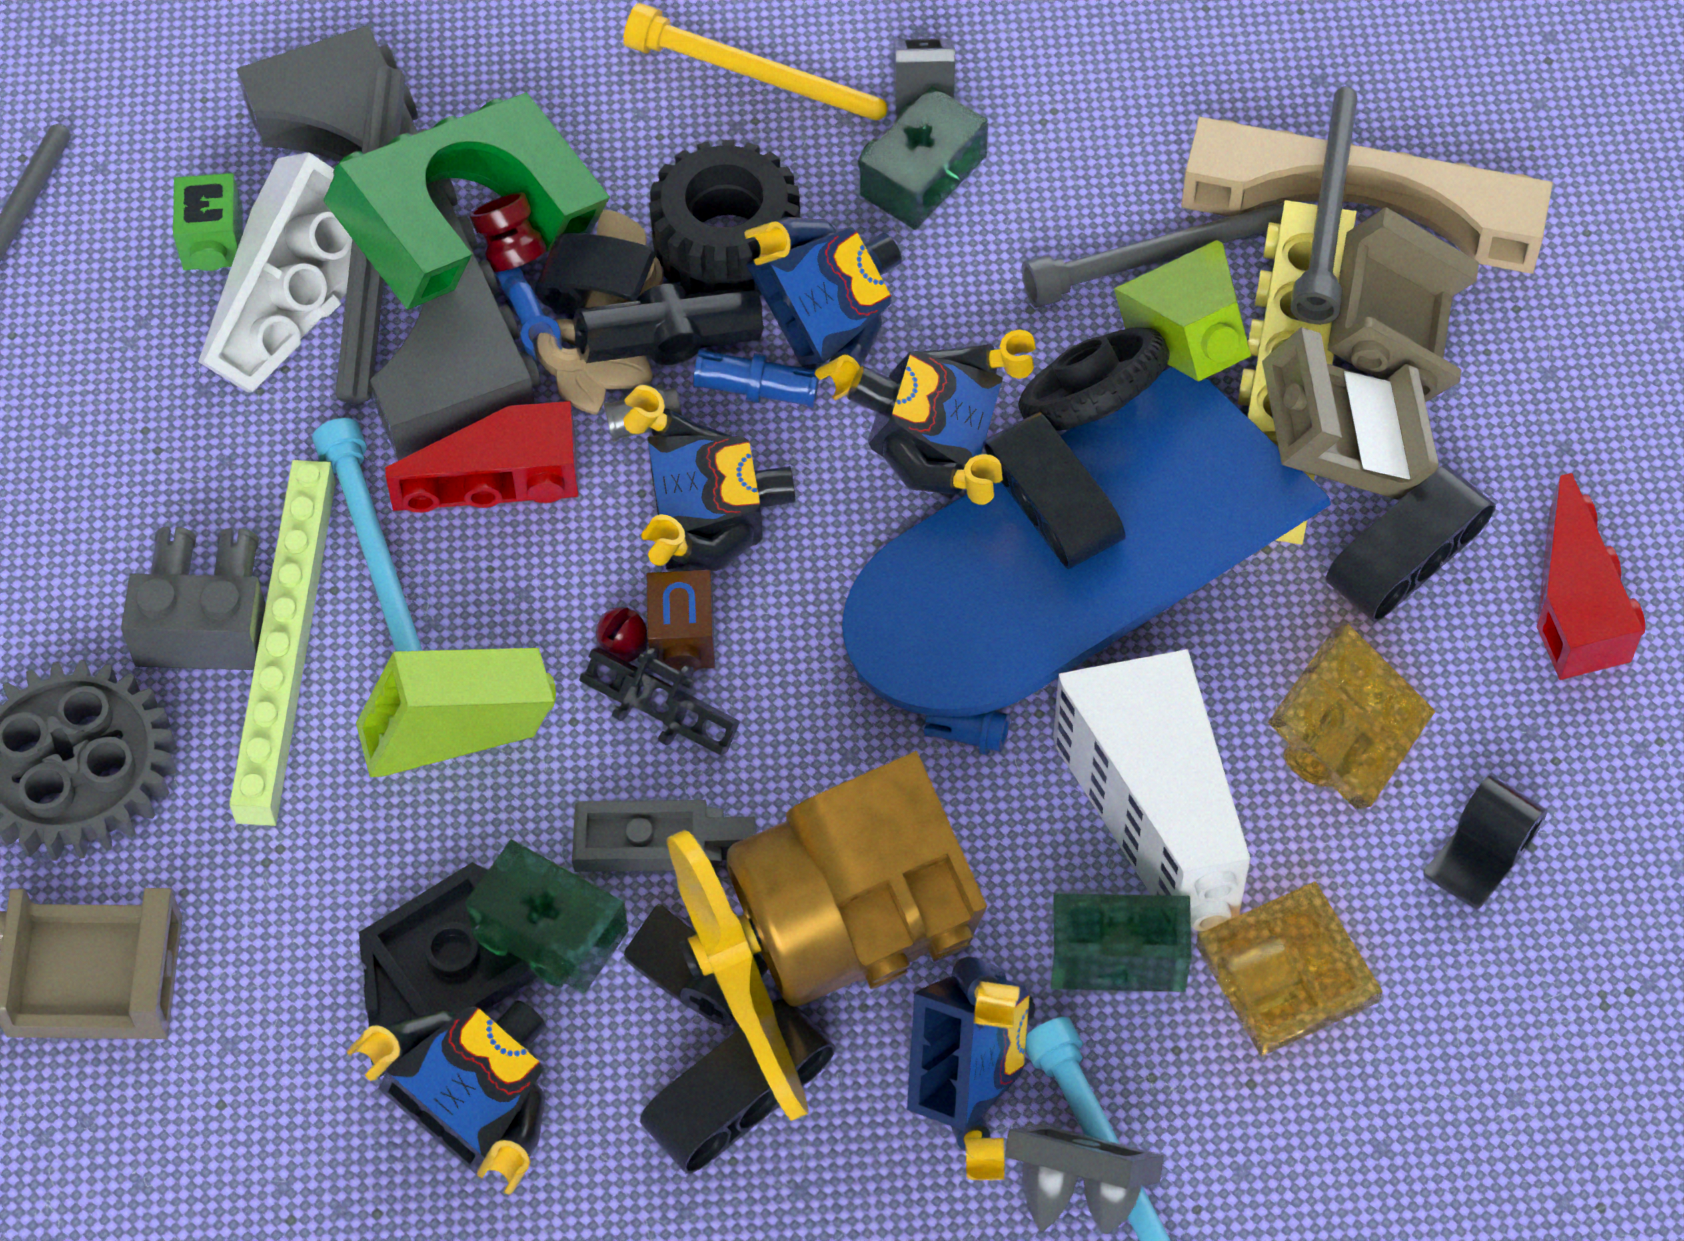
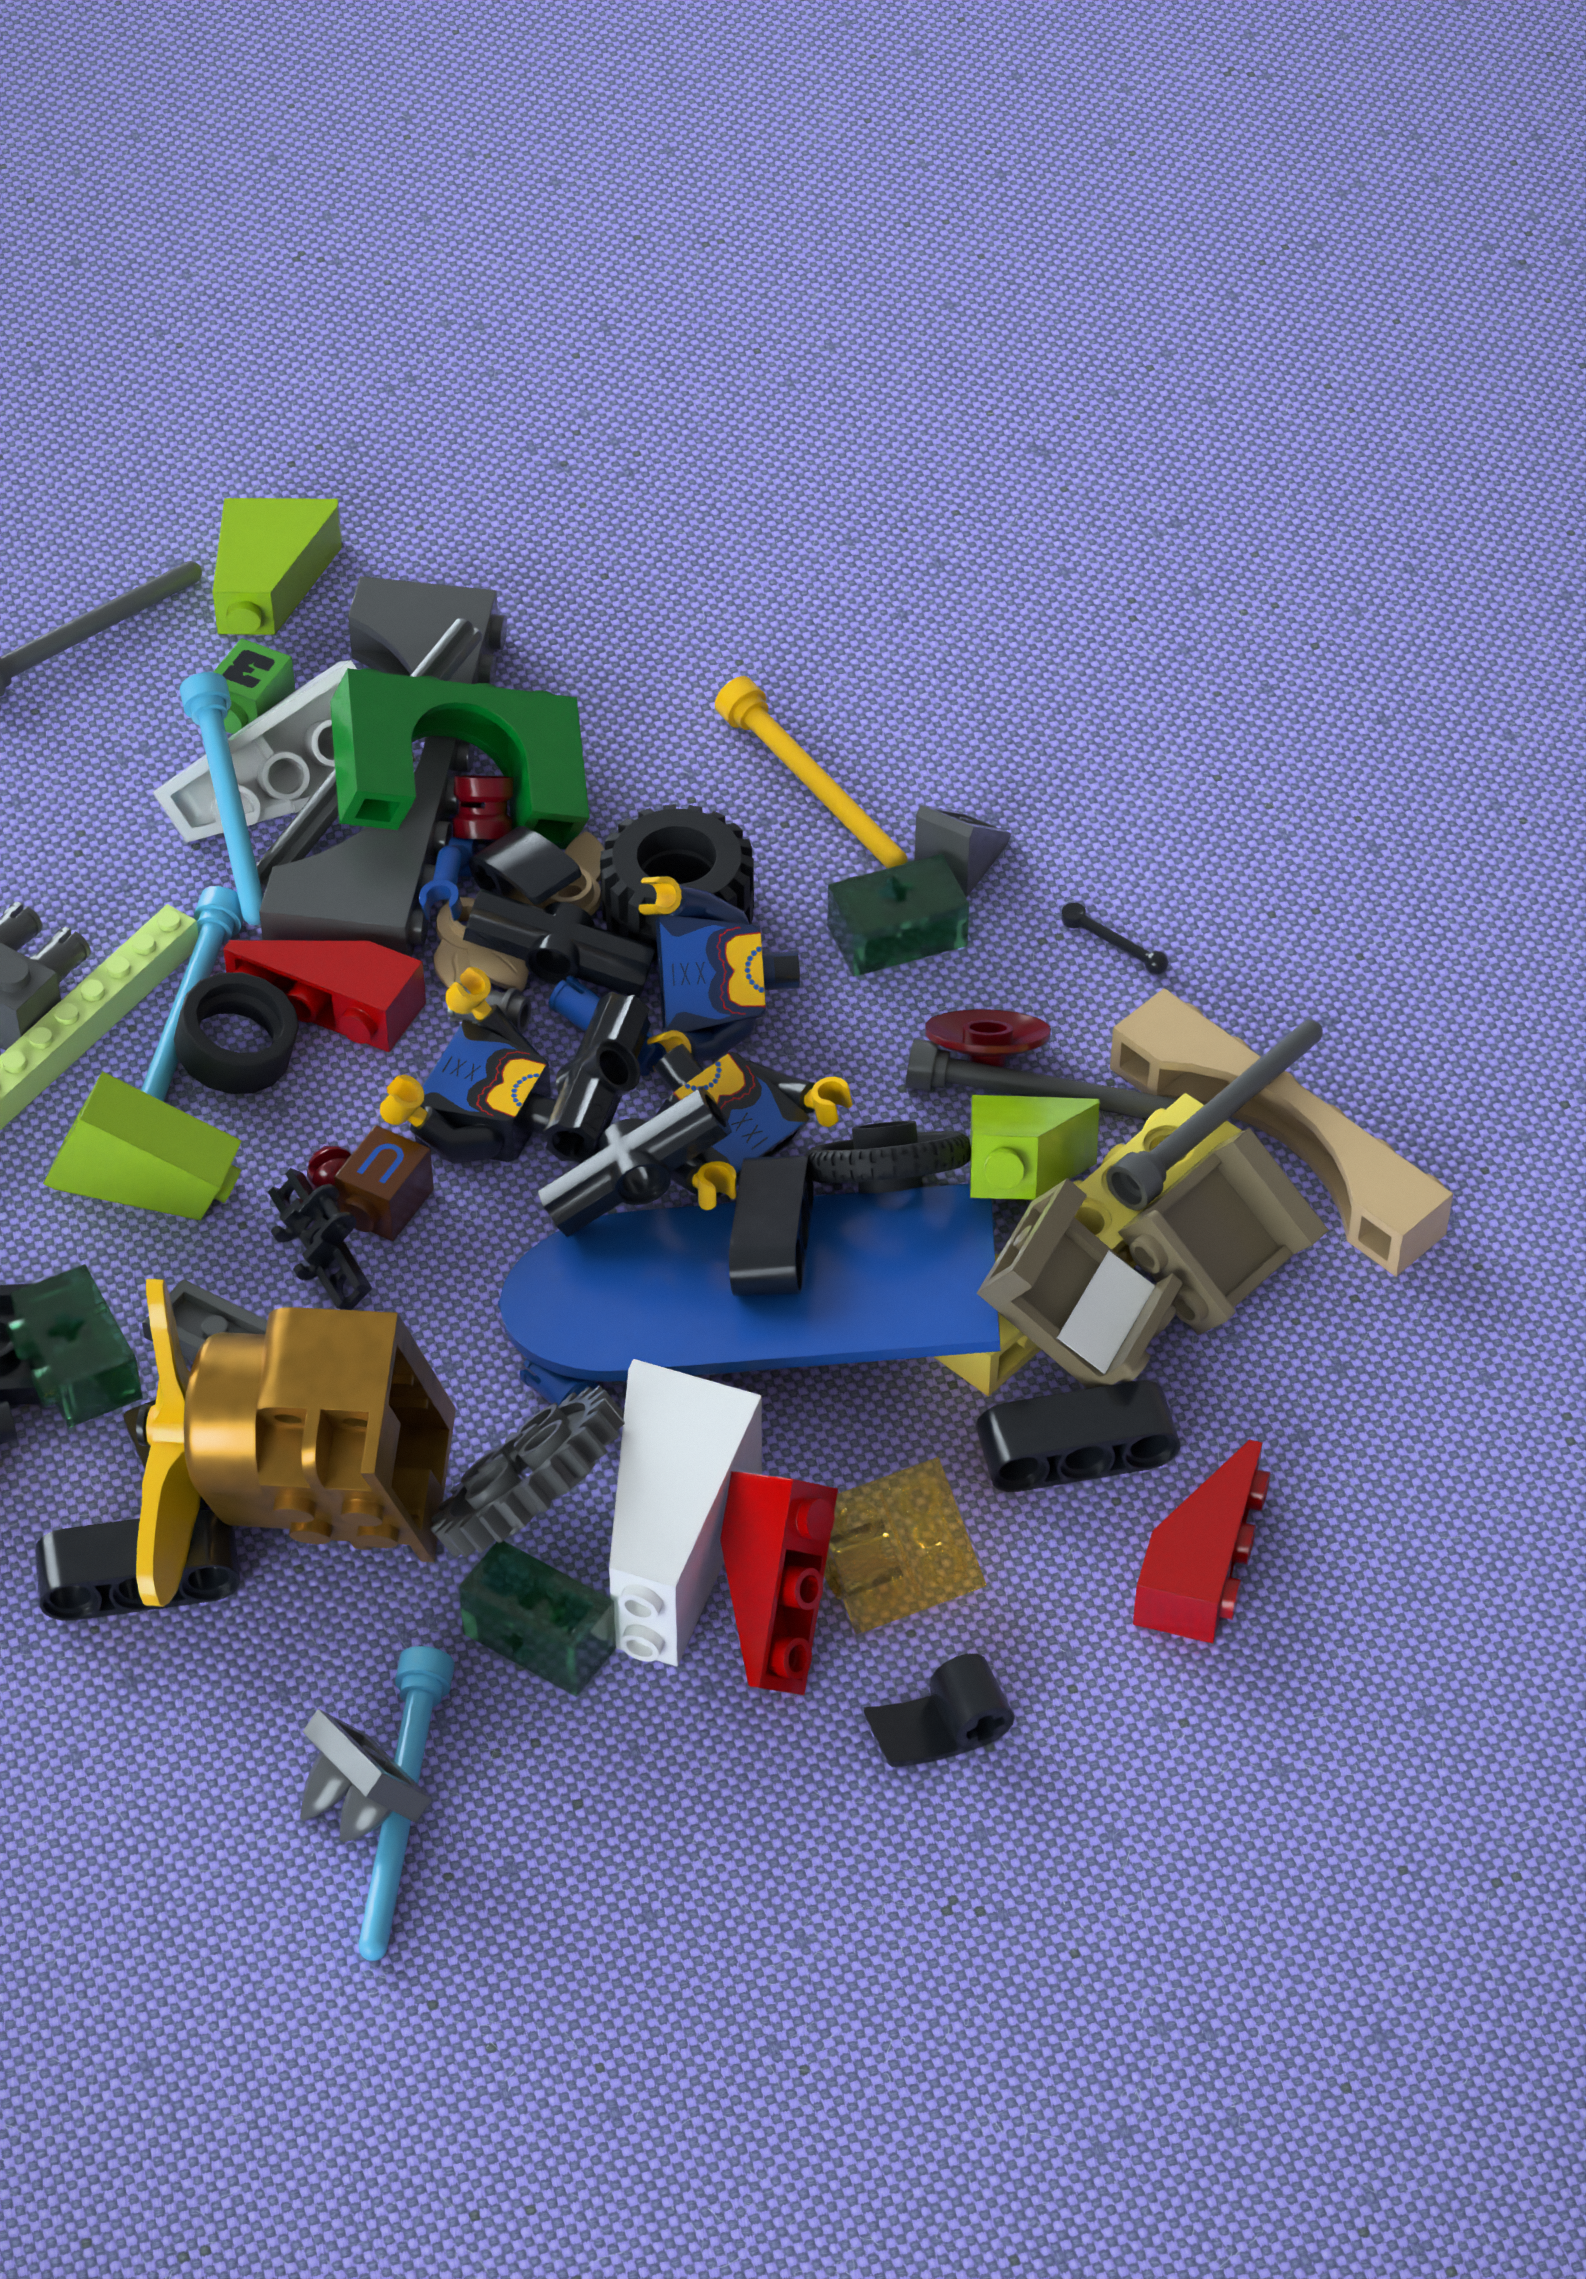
camera: 30 degrees right, 10 degrees down
dark blue torso [907,956,1035,1180] -> none
clear yellow plate [1196,881,1383,1057] -> none
none -> black tyre [174,972,299,1094]
none -> medium azure piece [180,672,264,925]
none -> lime slope [213,498,342,635]
none -> dark grey gear [430,1386,625,1558]
none -> black piece [538,1086,732,1237]
none -> black piece [543,991,651,1163]
none -> red slope [720,1471,838,1695]
none -> dark red dish [925,1009,1051,1067]
none -> black hinge [1061,903,1169,975]

